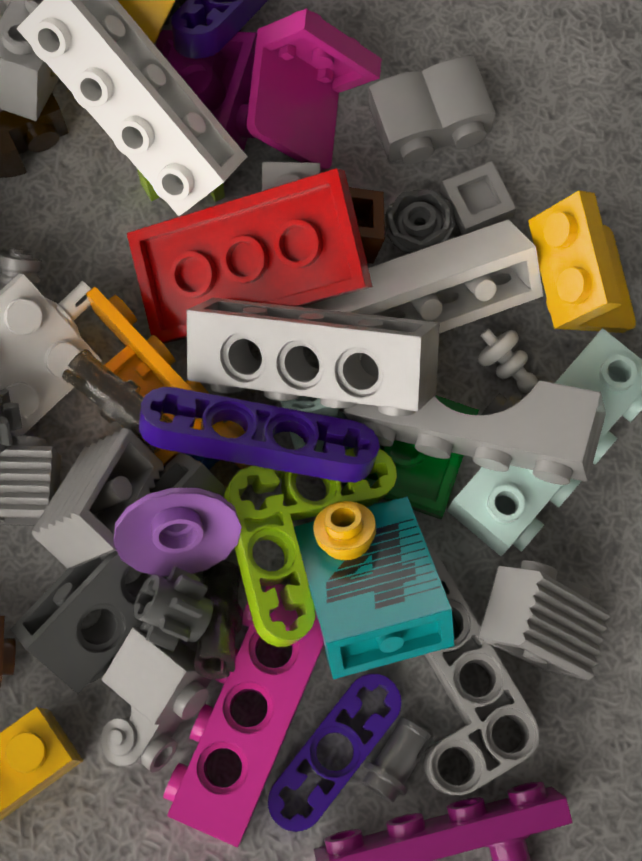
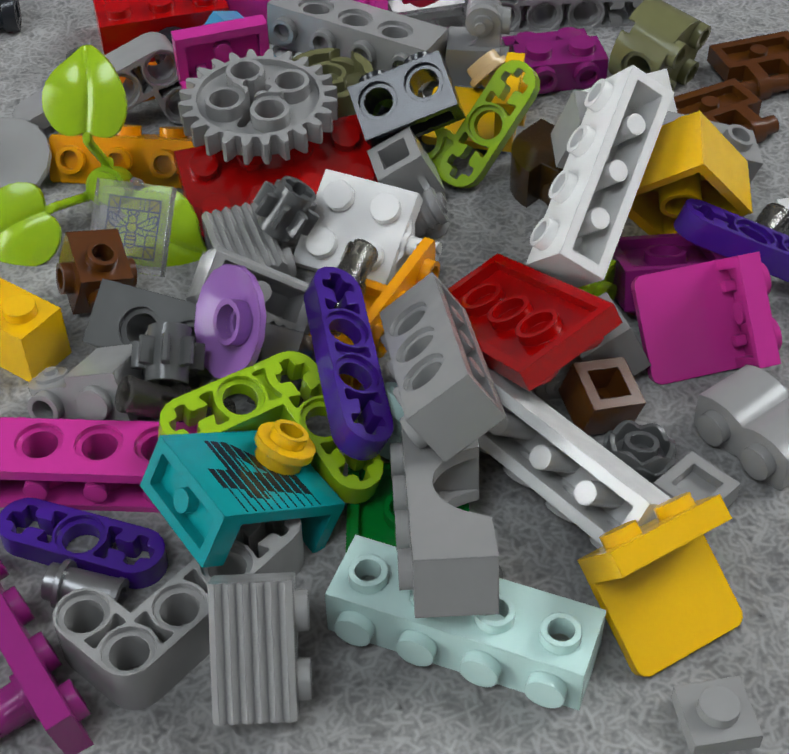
camera: 75 degrees right, 30 degrees down
white hair [478,328,538,394] -> none

